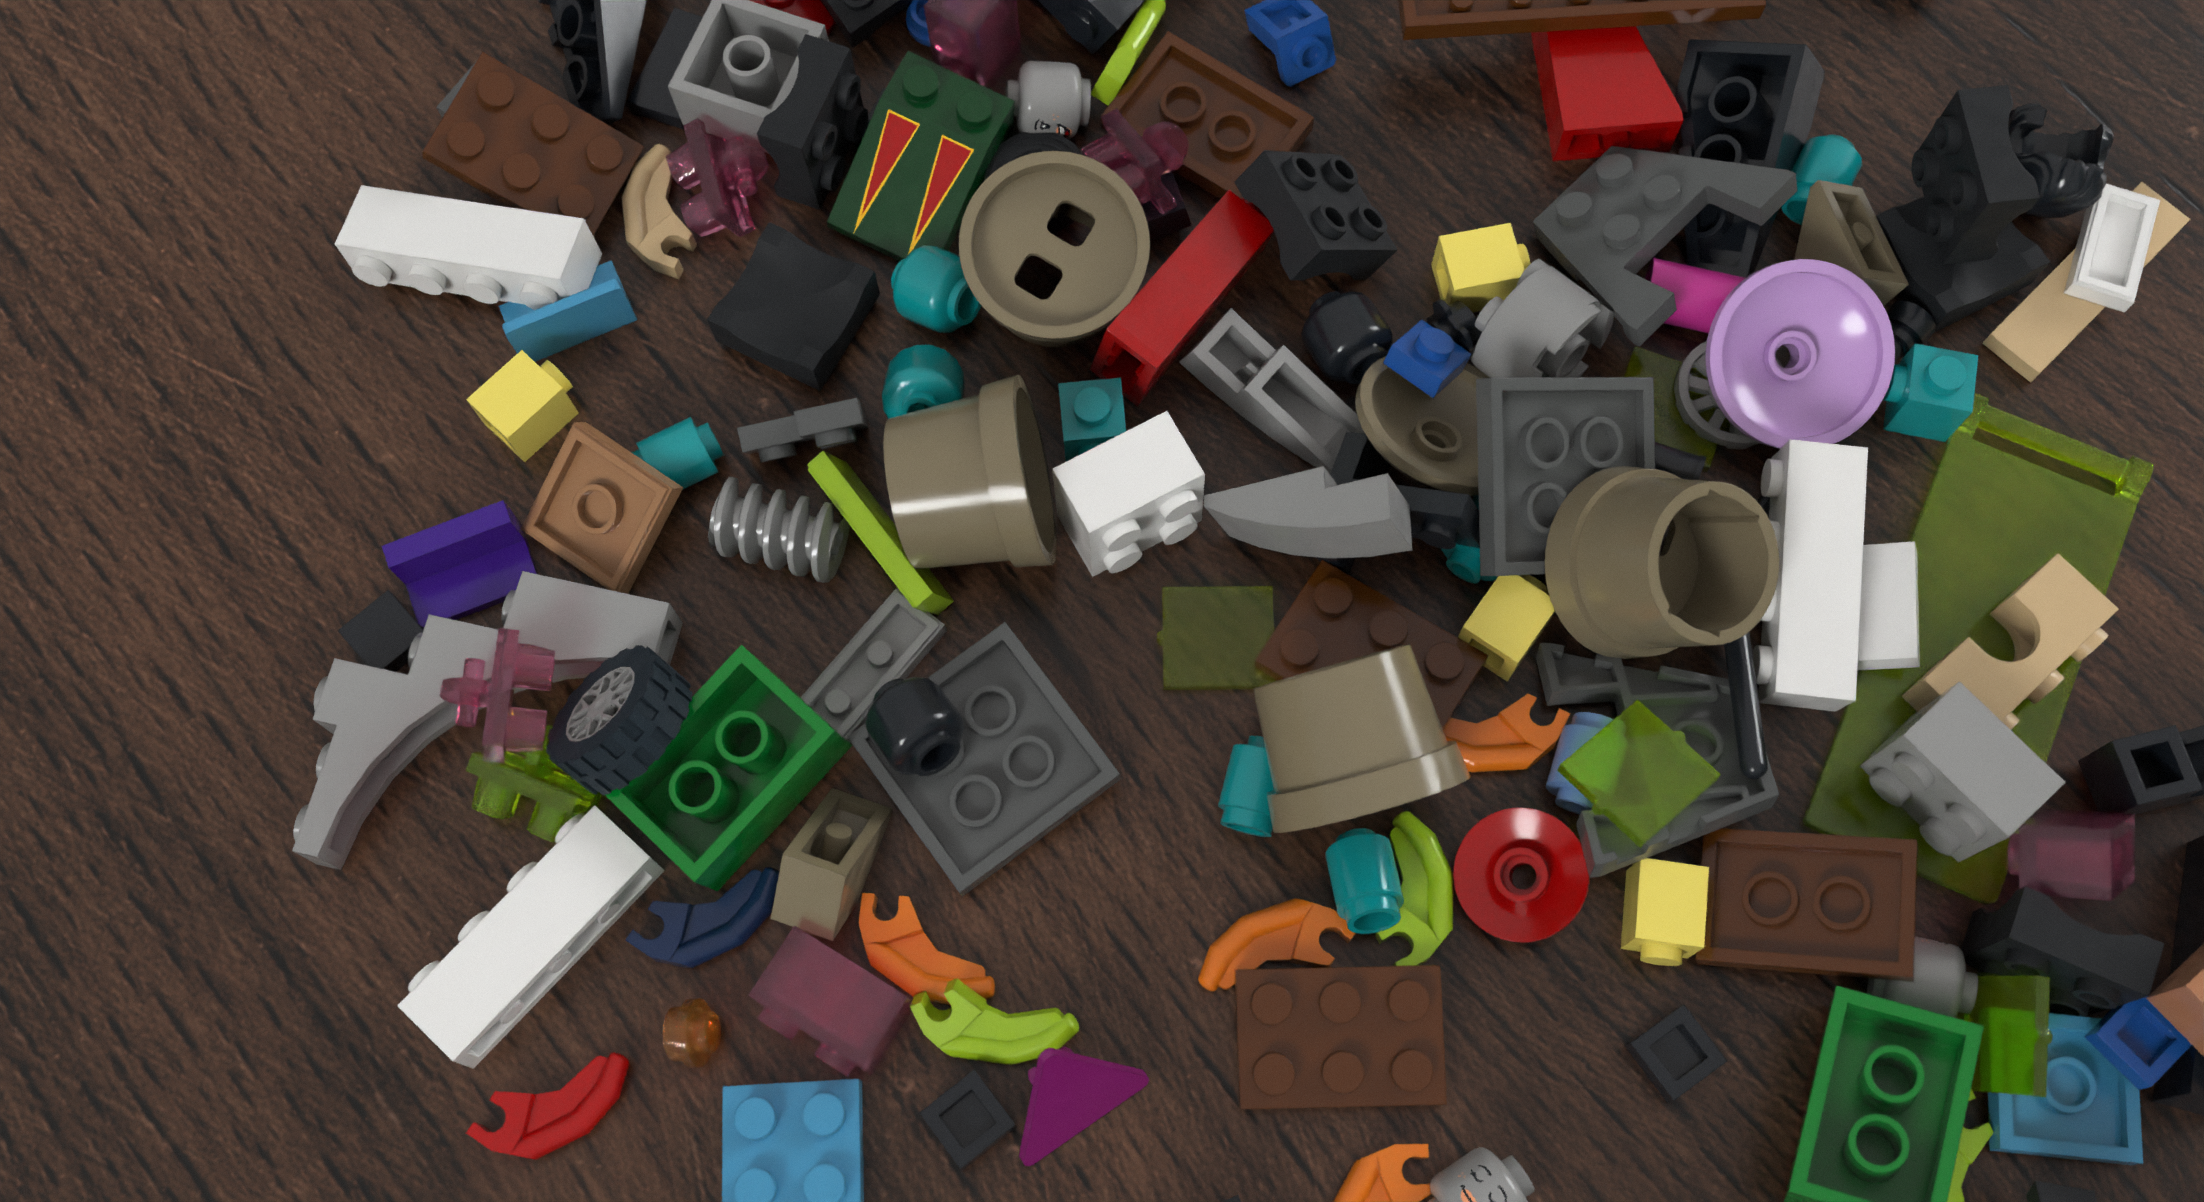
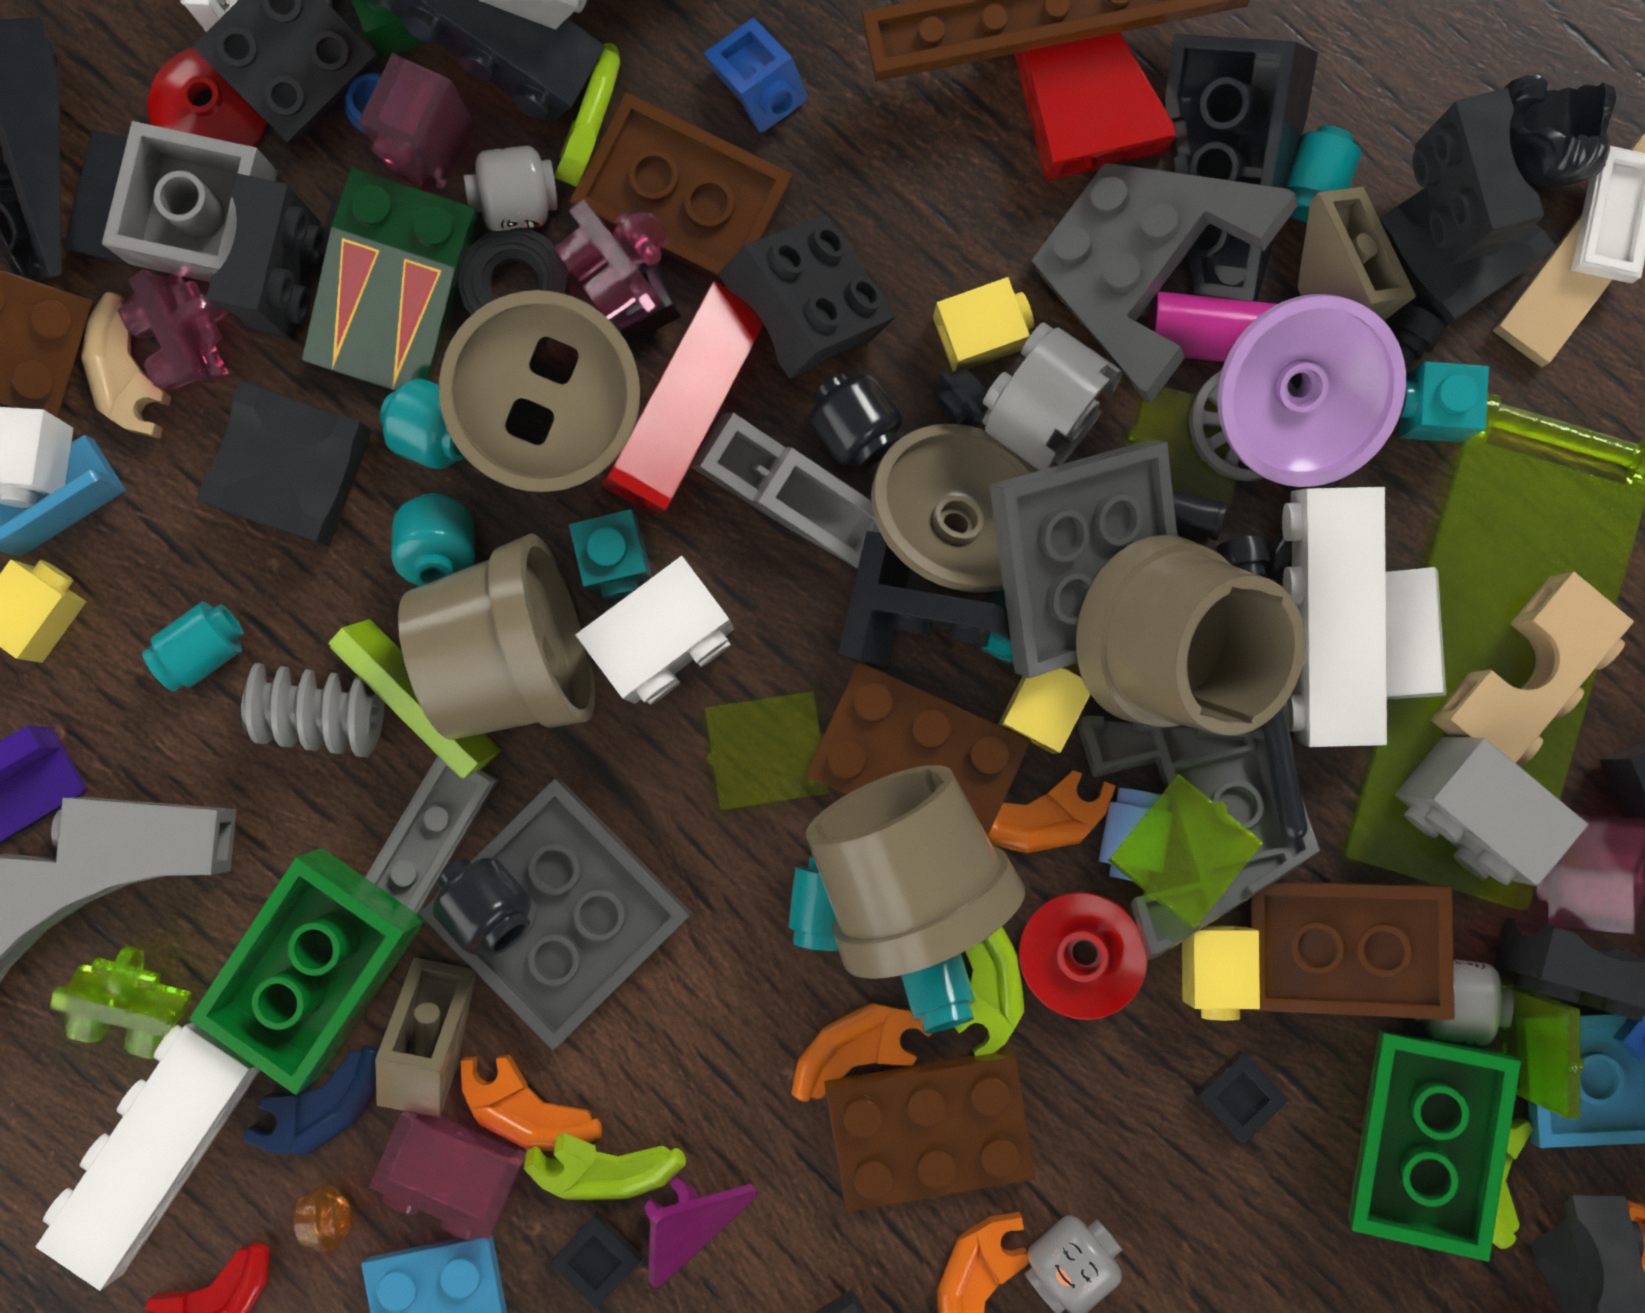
camera: 15 degrees left, 15 degrees up
clear pink hips [439,628,555,763] -> none
medium nougat tile [521,422,683,594] -> none
black wheel [546,645,692,795] -> none
dark grey plate [737,398,868,463] -> none
light grey slope [1204,466,1413,558] -> none
blue plate [1383,320,1472,398] -> none

